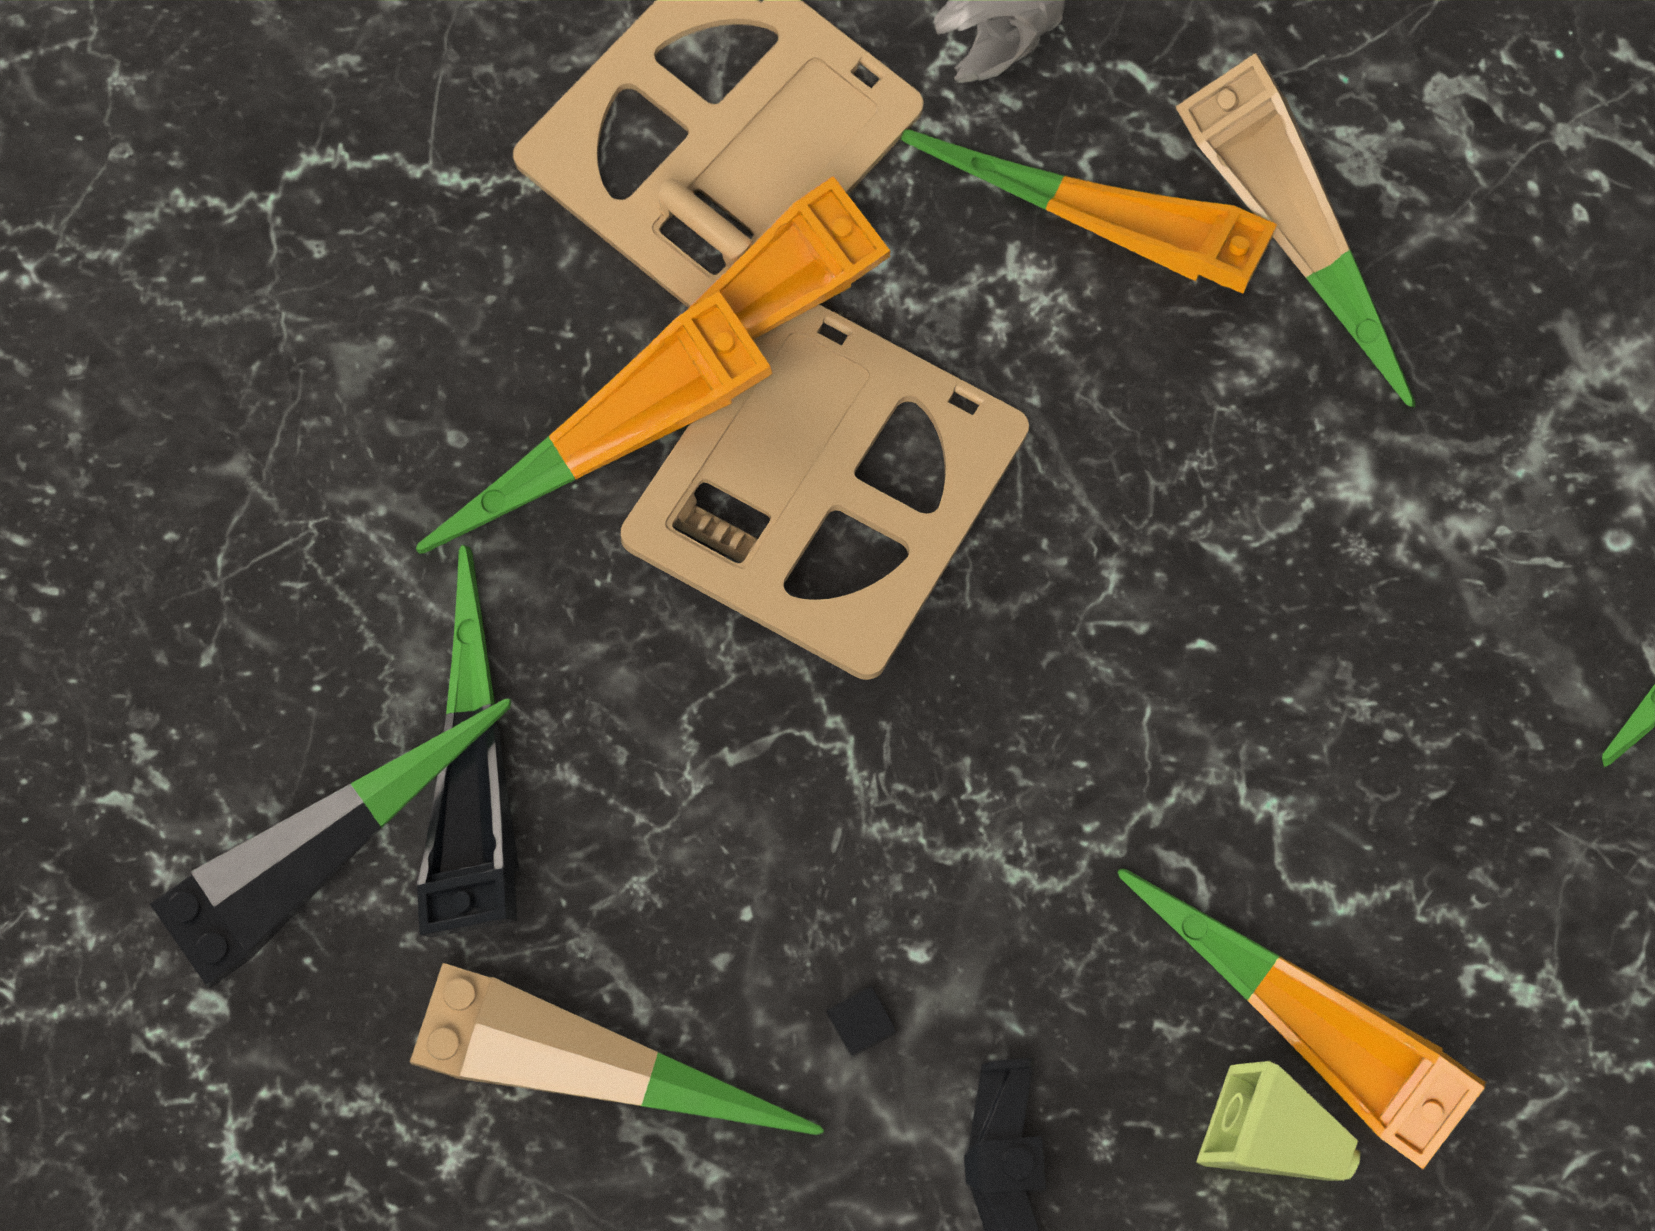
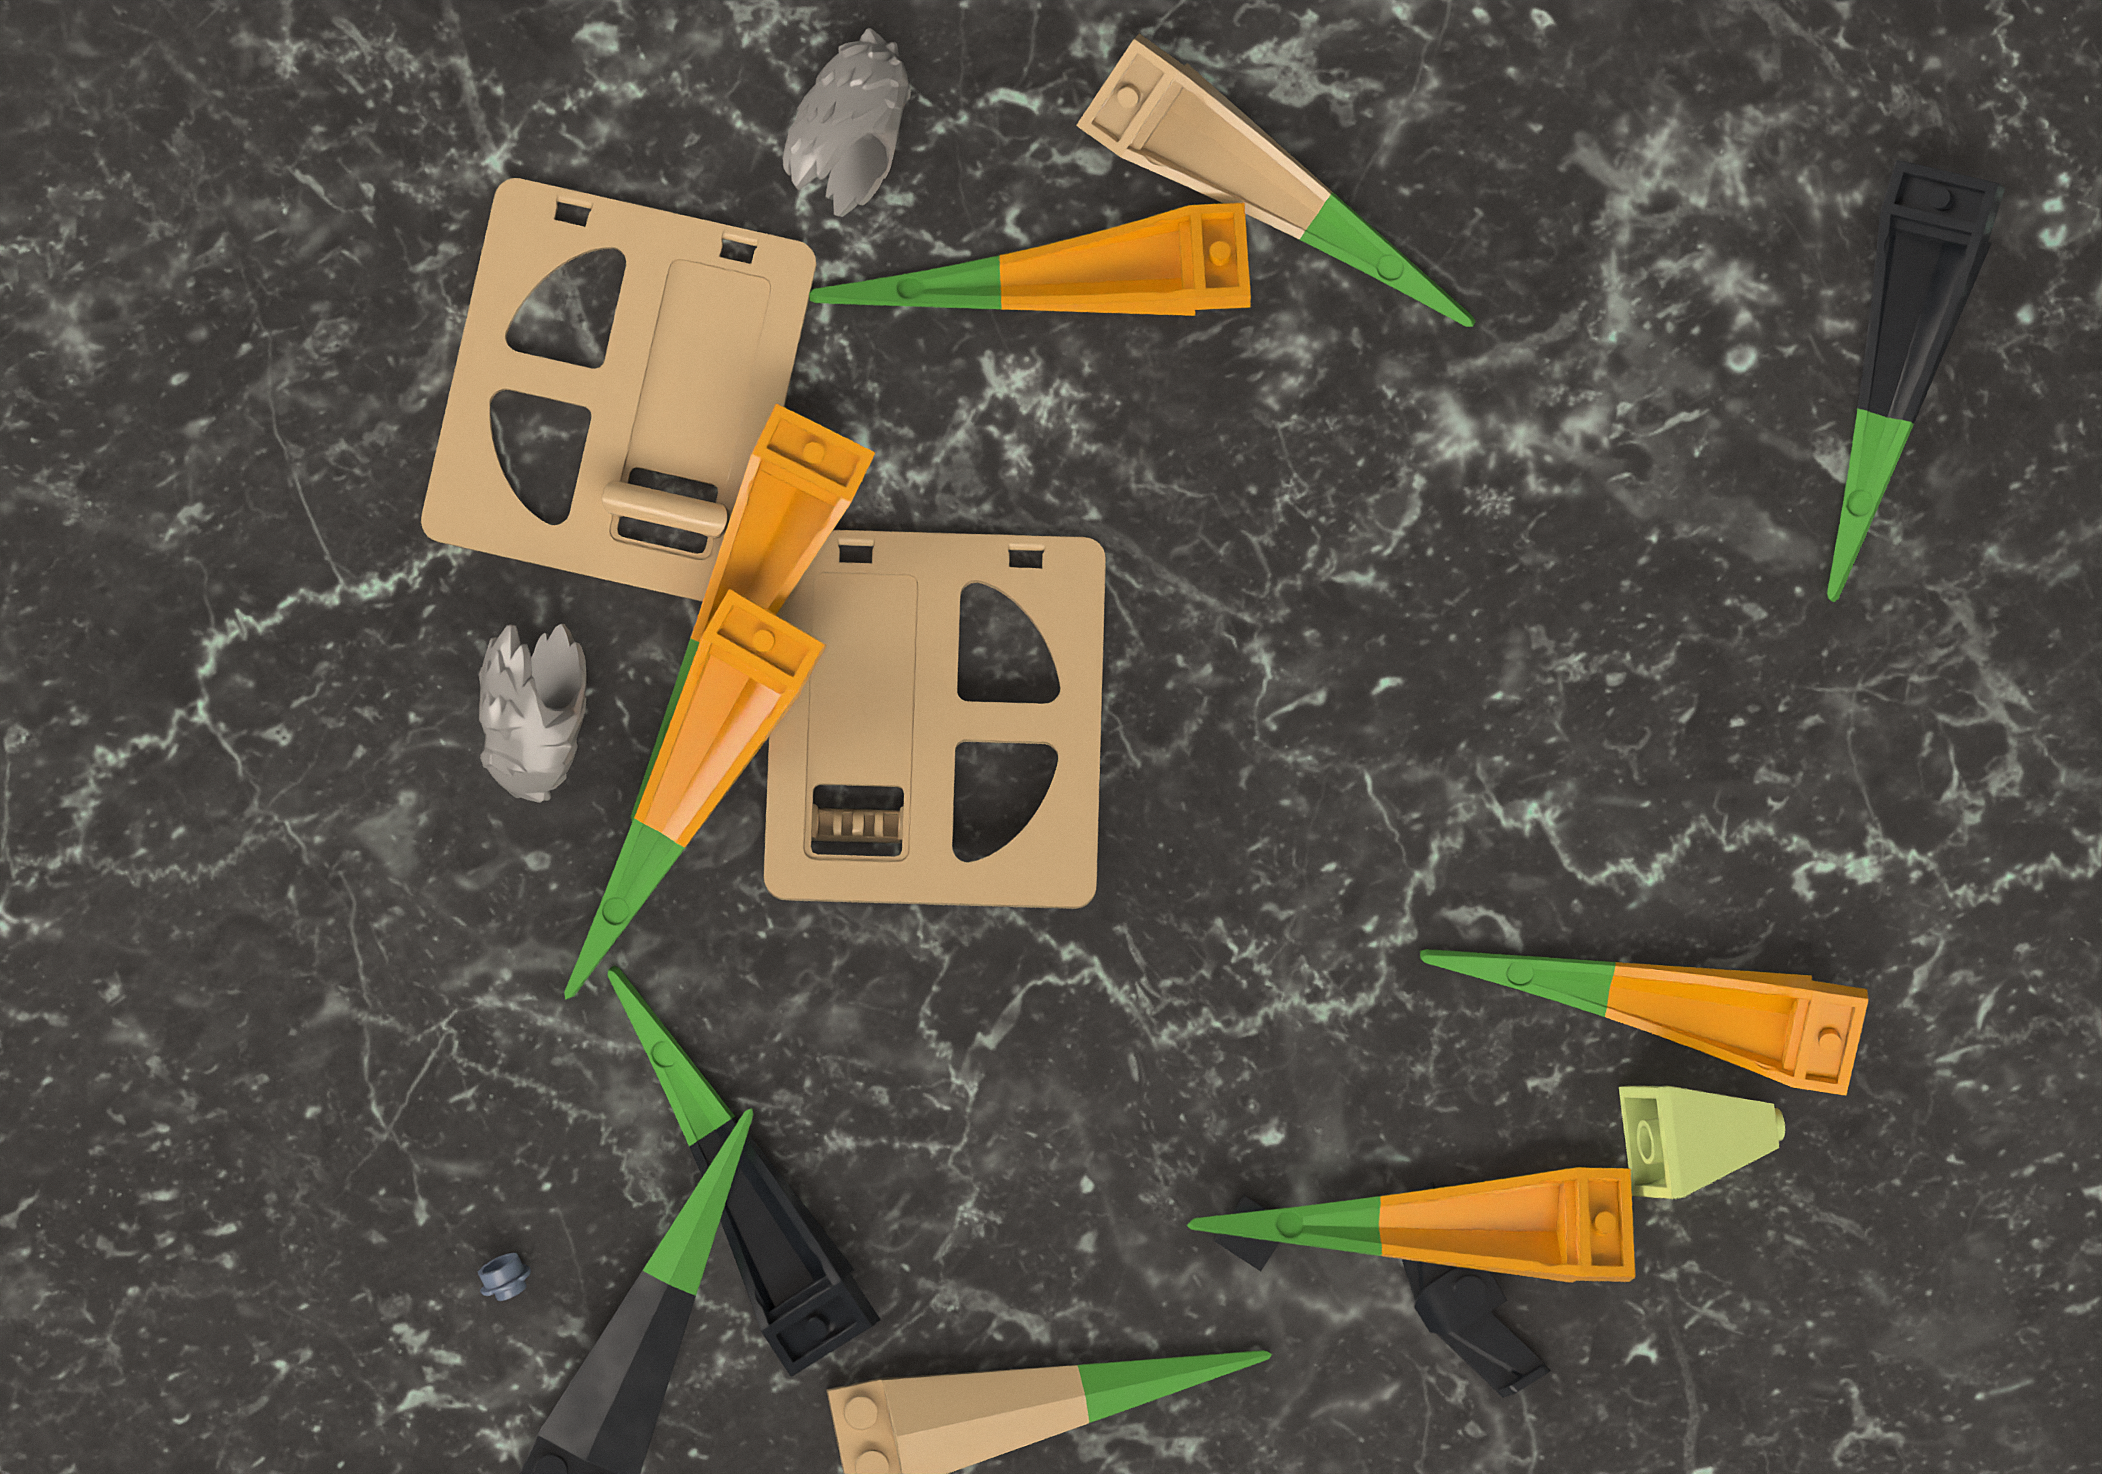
camera: 30 degrees left, 15 degrees up
none -> sand blue plate [478,1252,531,1301]
none -> light grey head [479,624,586,803]
none -> light orange plate [1186,1167,1635,1283]

